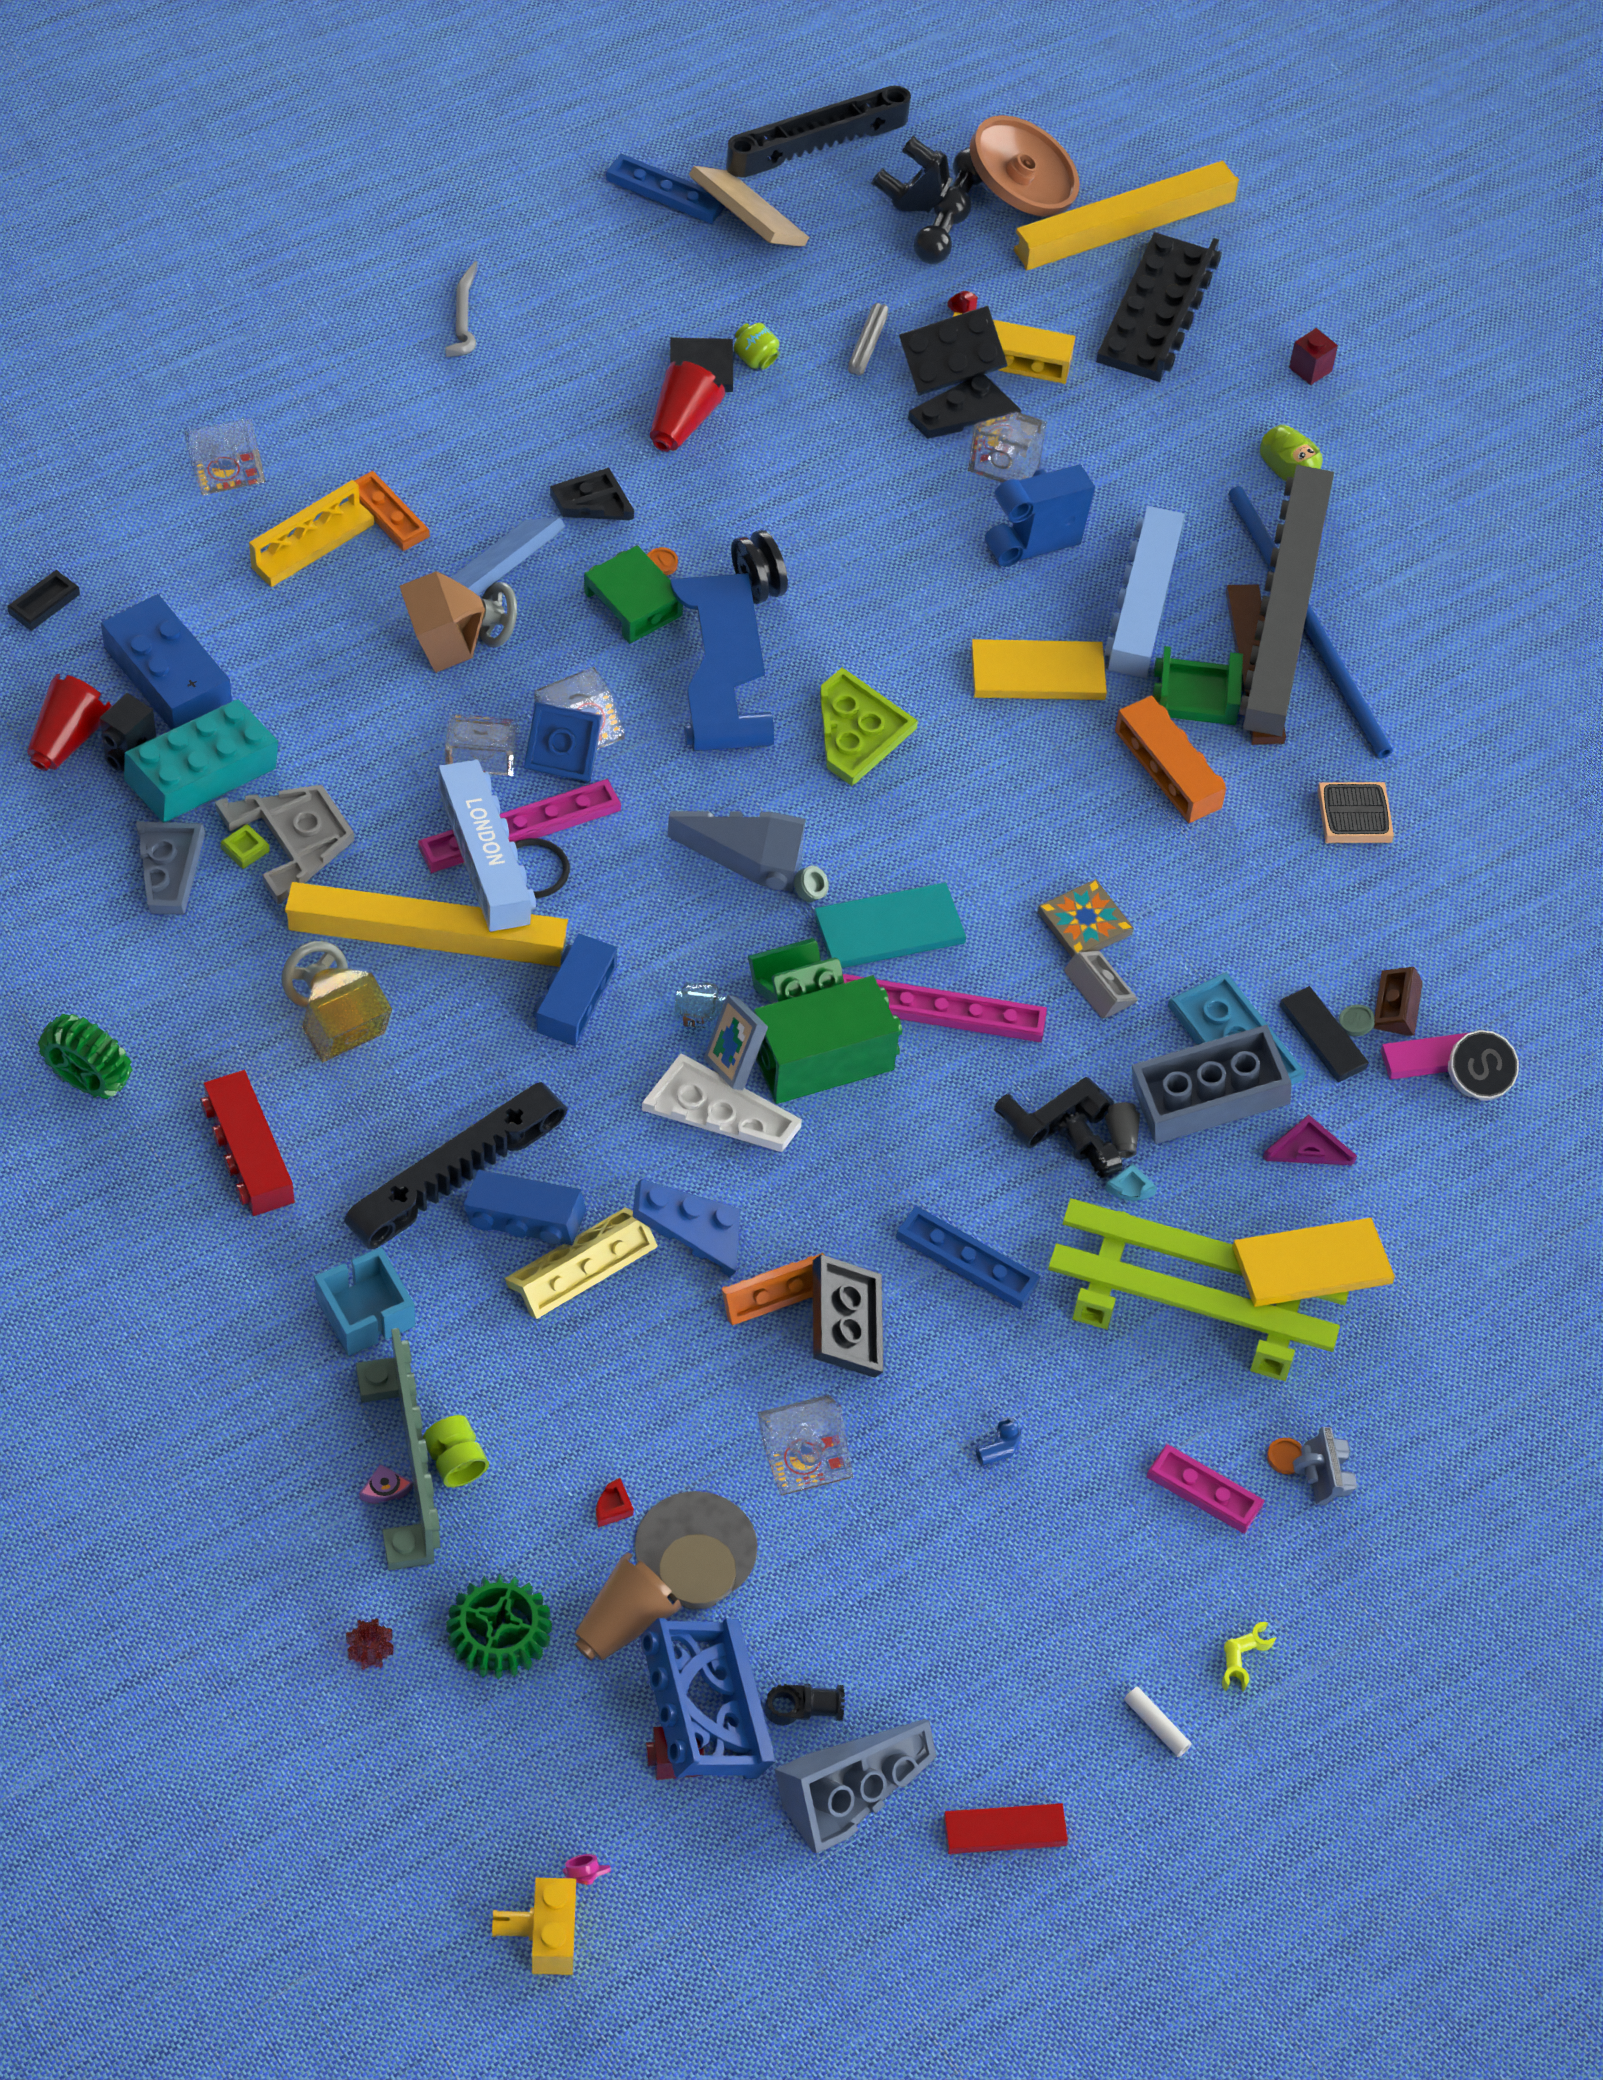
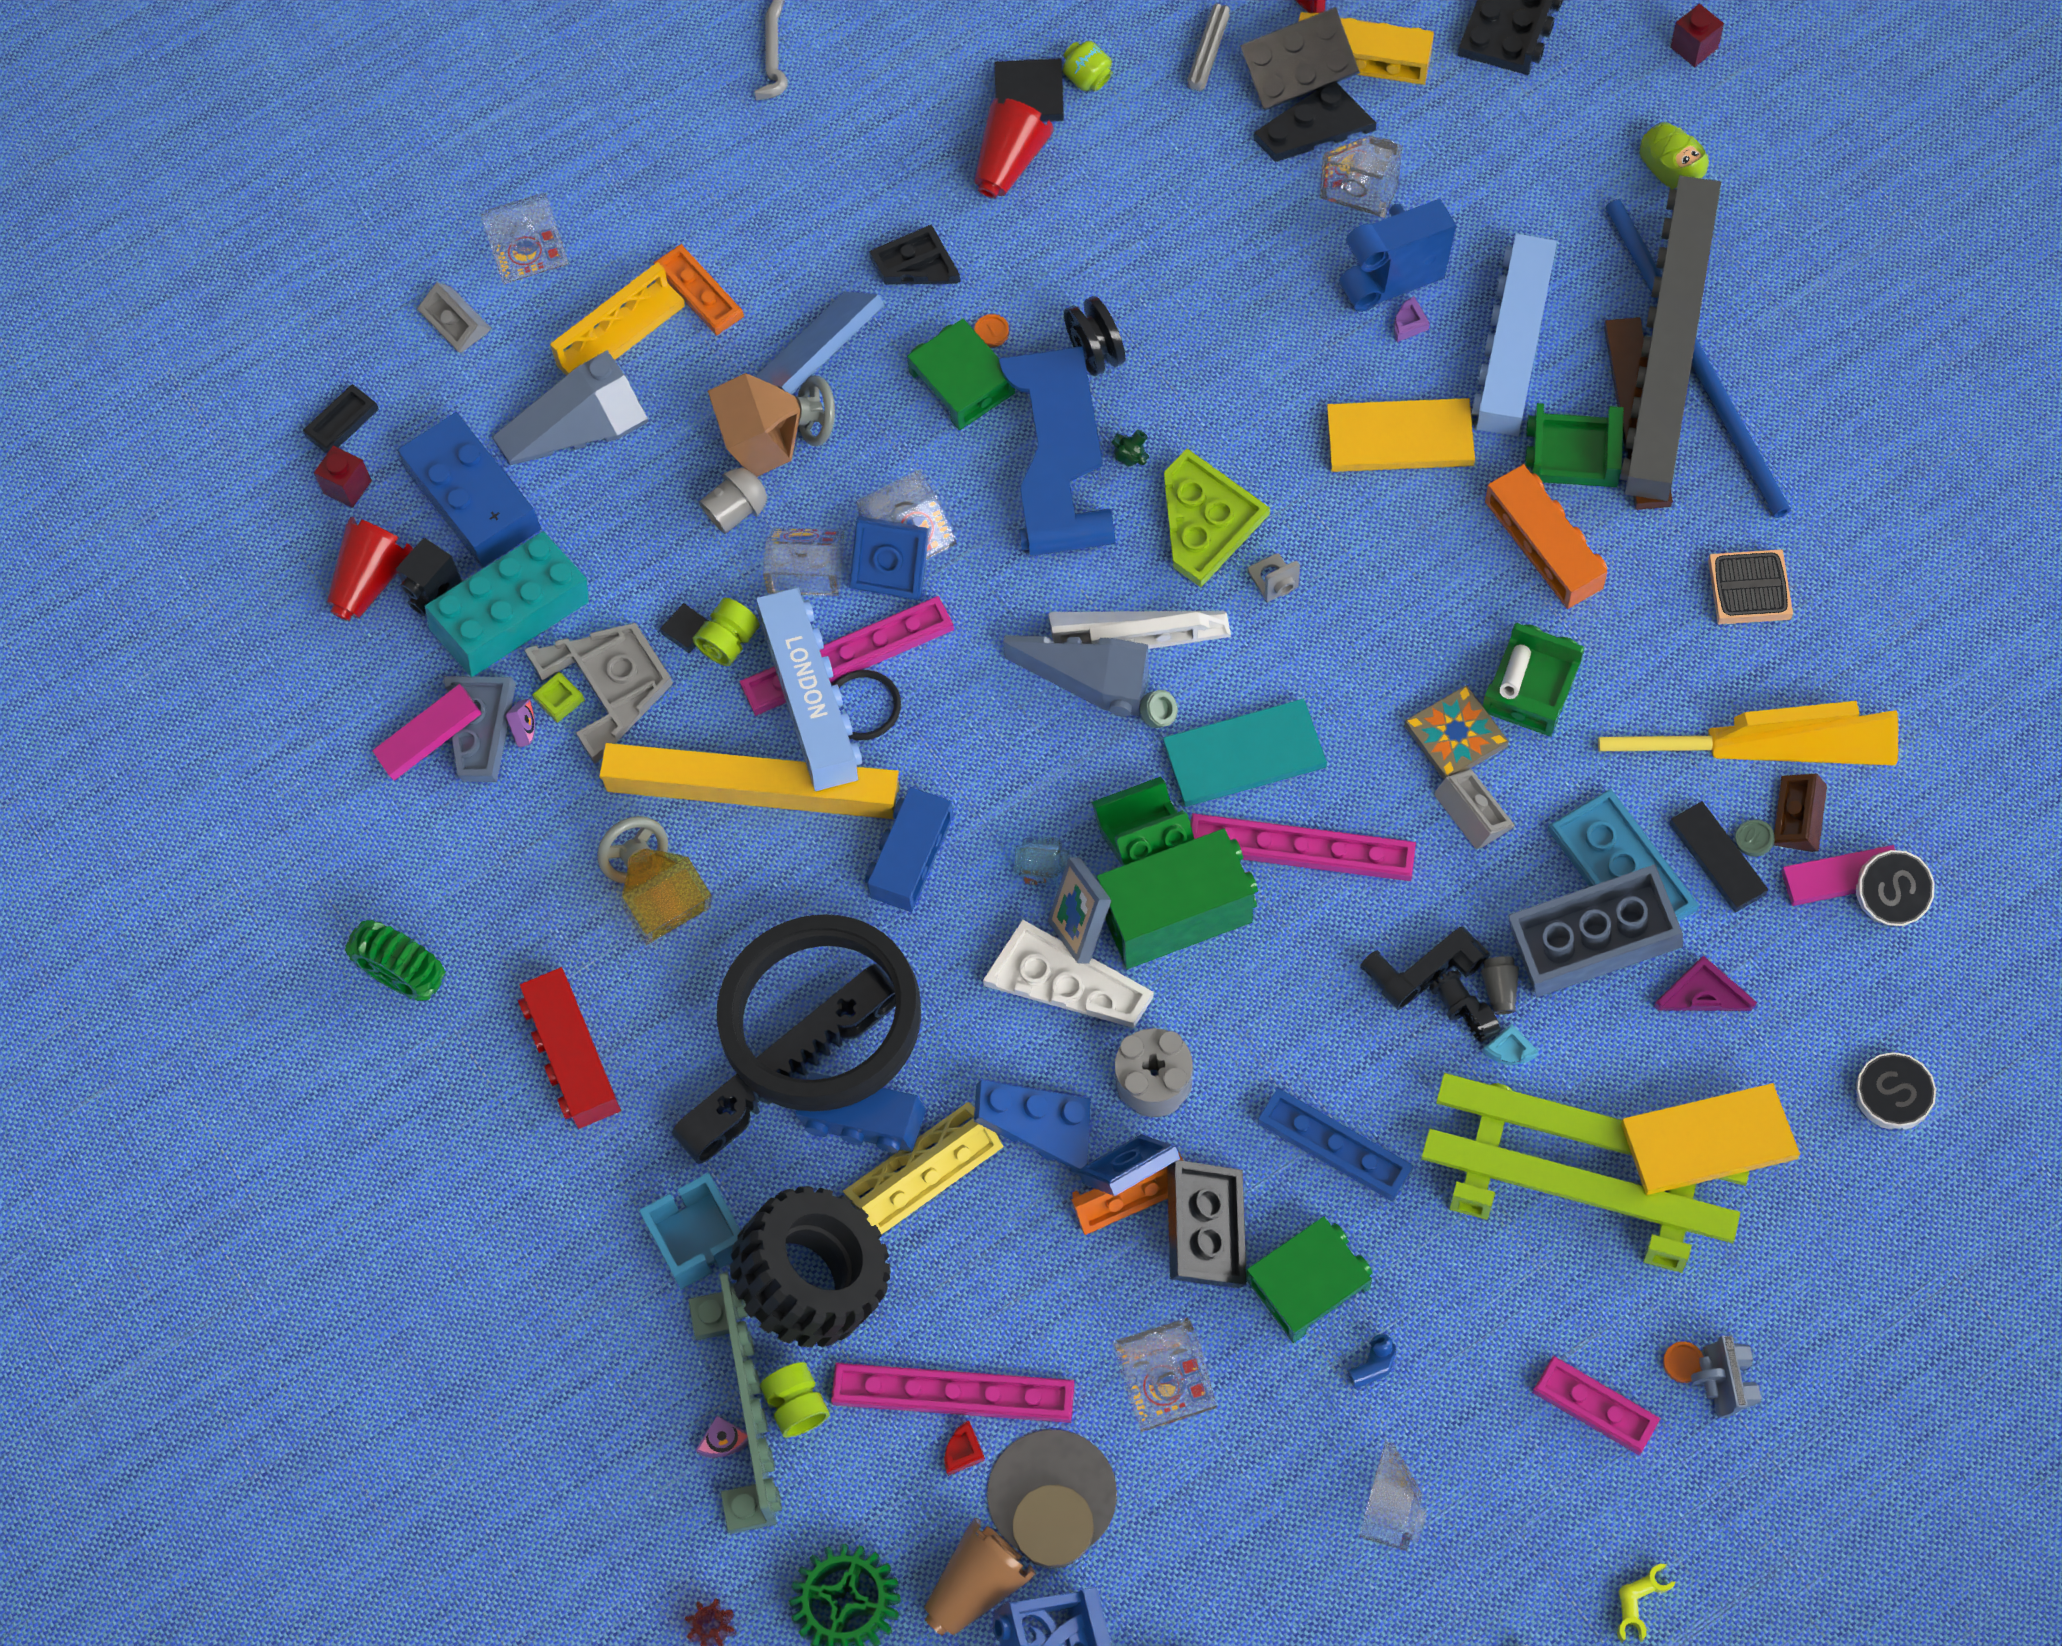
camera: 10 degrees right, 10 degrees up
none -> dark red brick [314,446,372,508]
none -> dark pink tile [372,684,482,781]
none -> light grey slope [417,282,491,353]
none -> sand blue wedge [492,350,649,465]
none -> medium lavender tile [505,698,535,747]
none -> black tile [660,603,709,653]
none -> lime wheel [692,598,760,667]
none -> light grey piece [699,468,767,534]
none -> black tyre [717,914,921,1111]
none -> black tyre [730,1186,890,1348]
none -> dark pink tile [831,1363,1075,1423]
none -> white wedge [1049,611,1231,649]
none -> blue tile [1078,1134,1181,1196]
none -> dark green plant [1112,429,1149,467]
none -> light grey brick [1115,1028,1193,1117]
none -> green panel [1246,1216,1373,1343]
none -> light grey bracket [1248,553,1300,602]
none -> clear slope [1359,1441,1427,1552]
none -> medium lavender tile [1394,296,1430,342]
none -> green panel [1483,623,1585,737]
none -> white piece [1500,645,1531,699]
none -> light yellow bar [1598,736,1713,752]
none -> yellow wedge [1708,701,1898,765]
none -> black tile [1855,1052,1936,1130]

